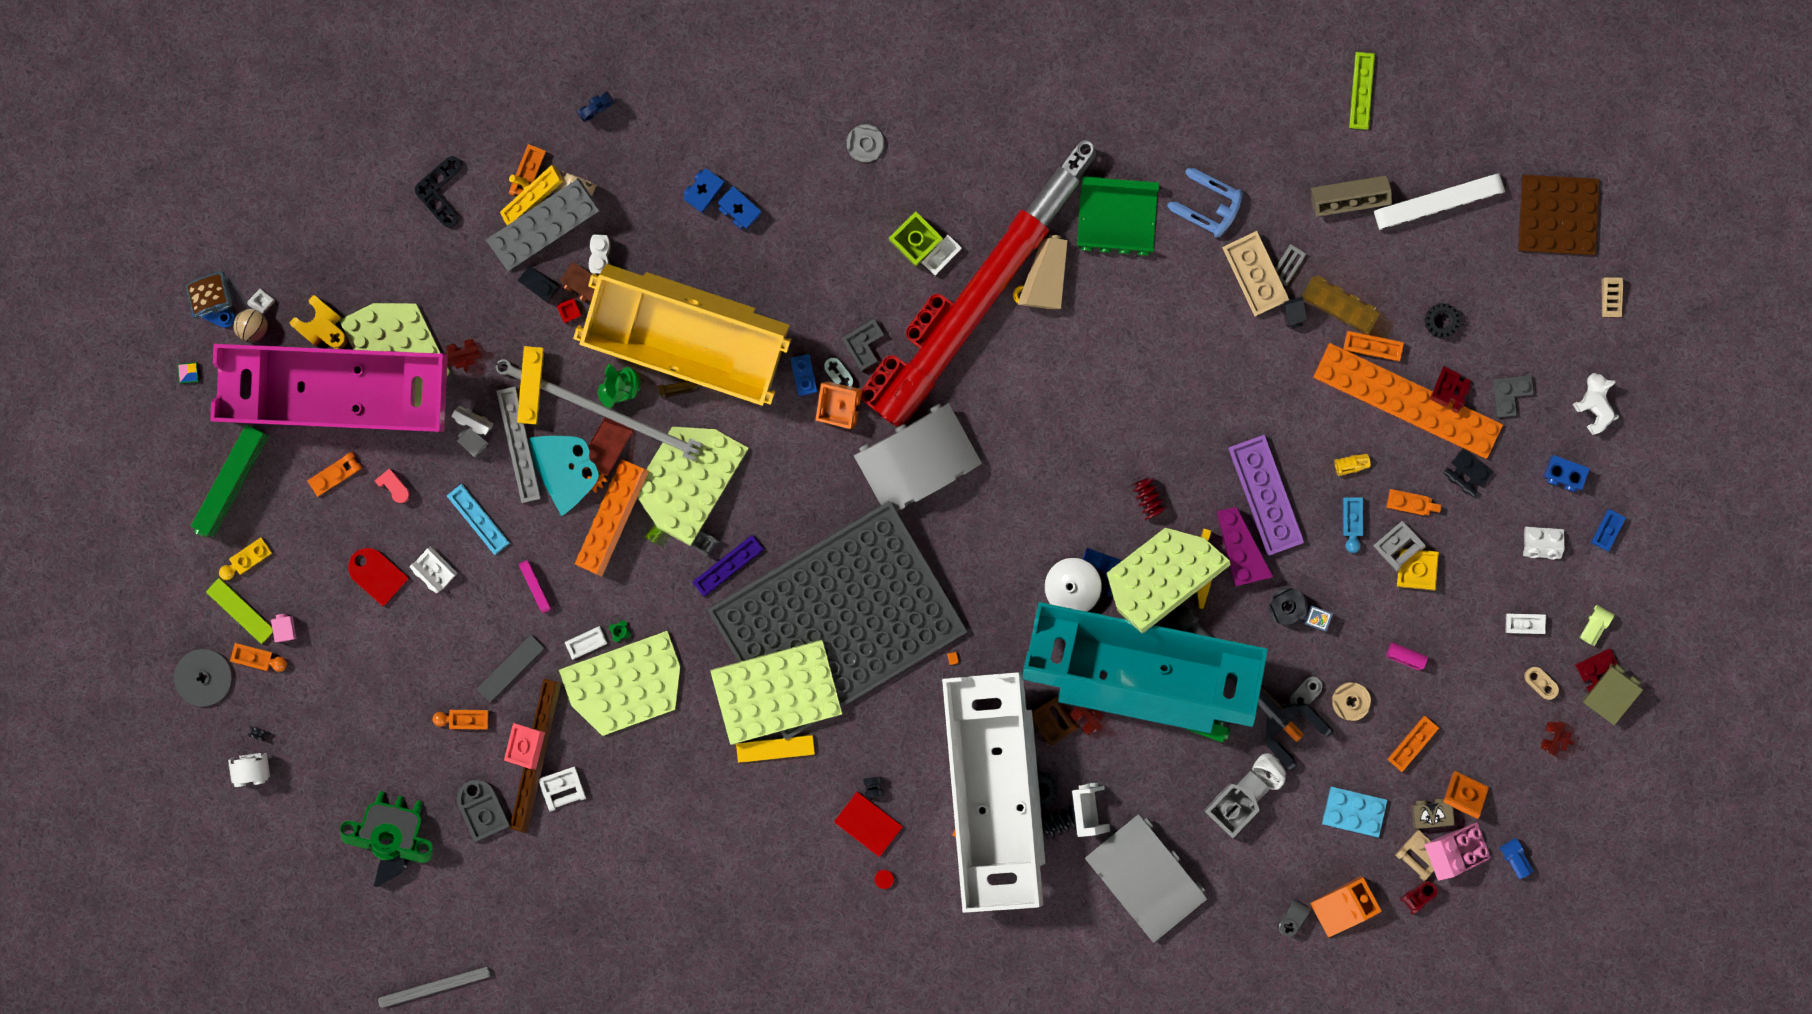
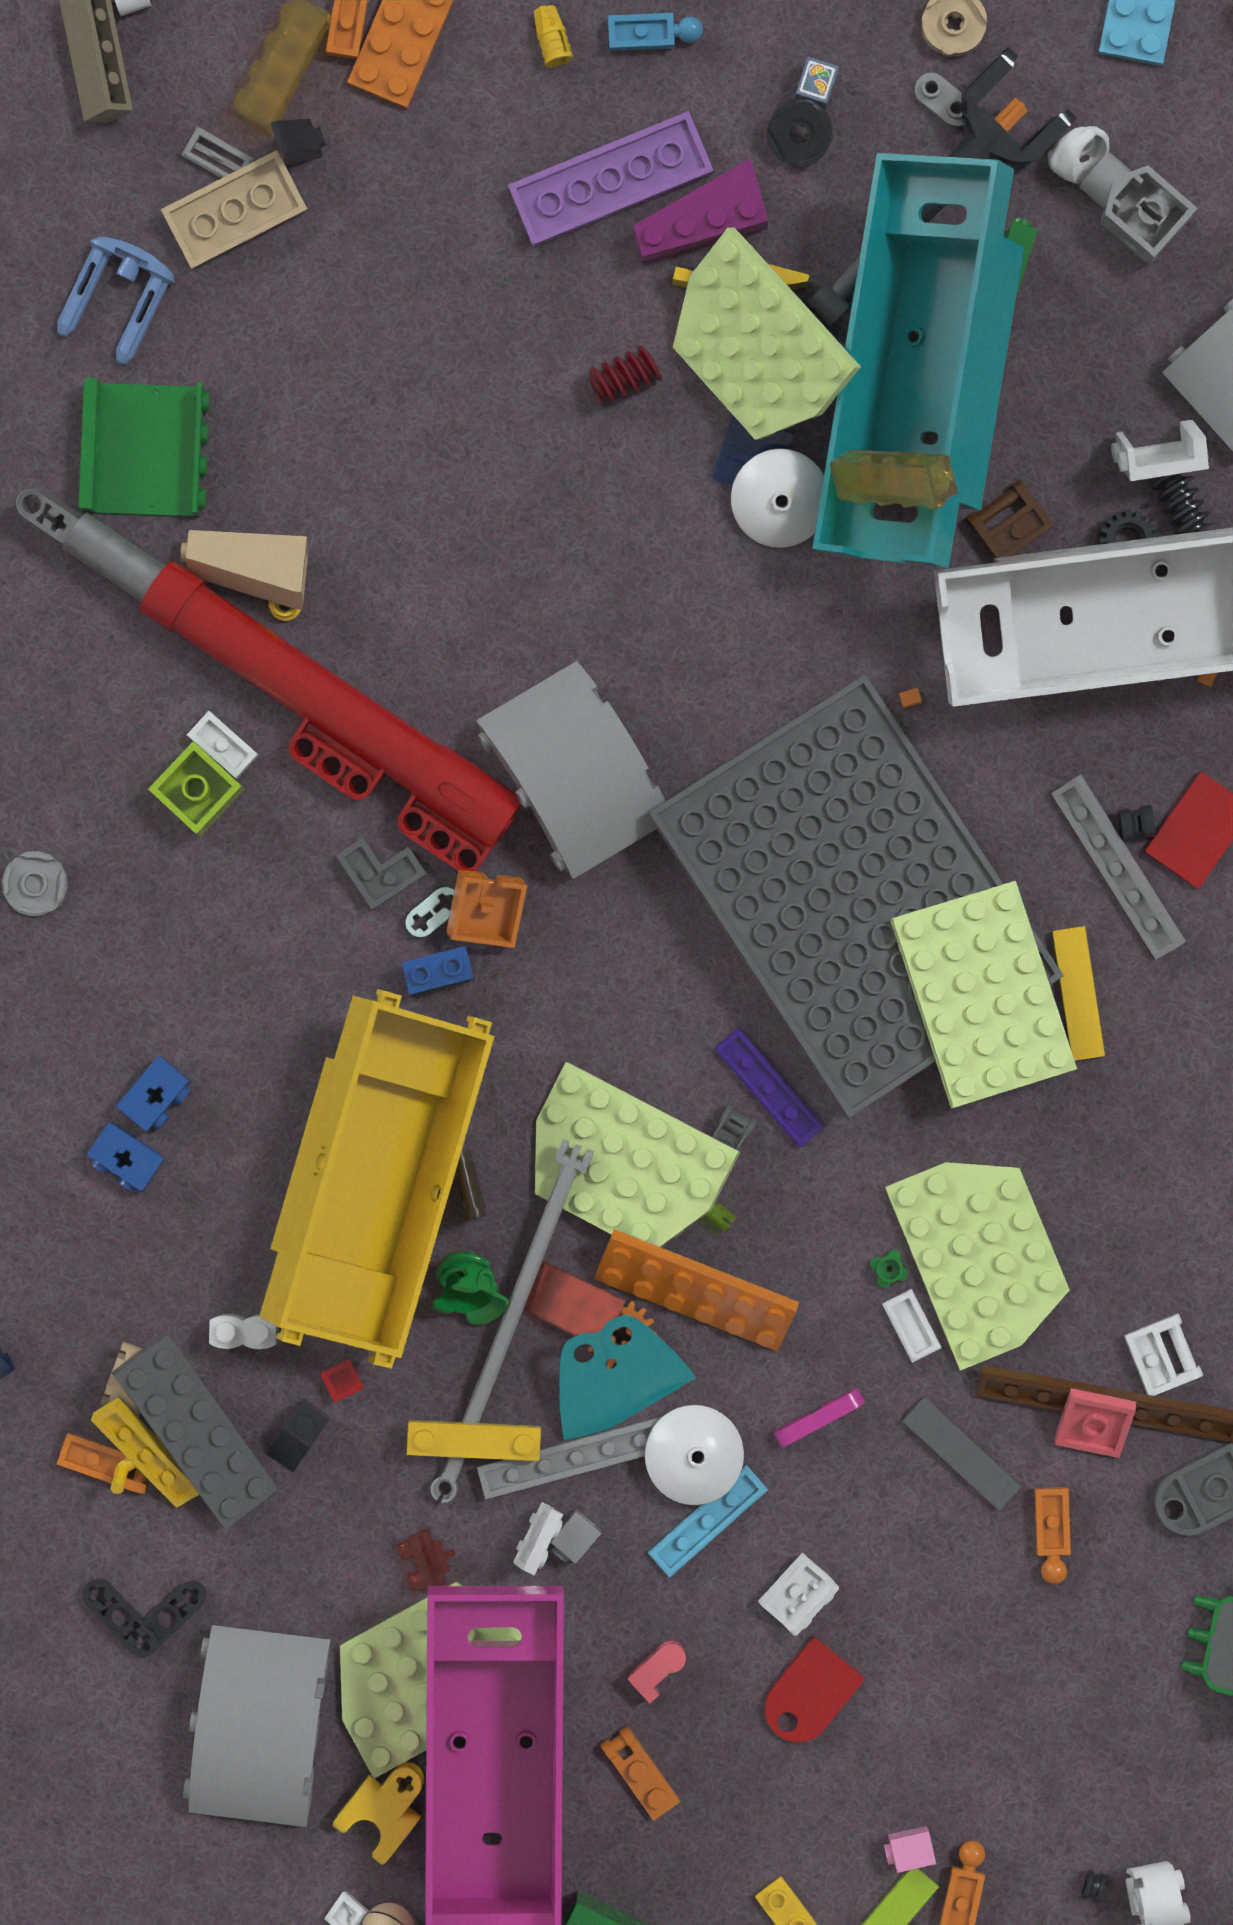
camera: 90 degrees left, 0 degrees up
copper brick [560,262,595,303] -> none
clear red hips [1069,706,1103,736] -> none
none -> light grey panel [183,1625,330,1827]
none -> white dish [645,1405,744,1505]
none -> clear yellow brick [830,450,958,509]
none -> light grey plate [1051,775,1186,960]

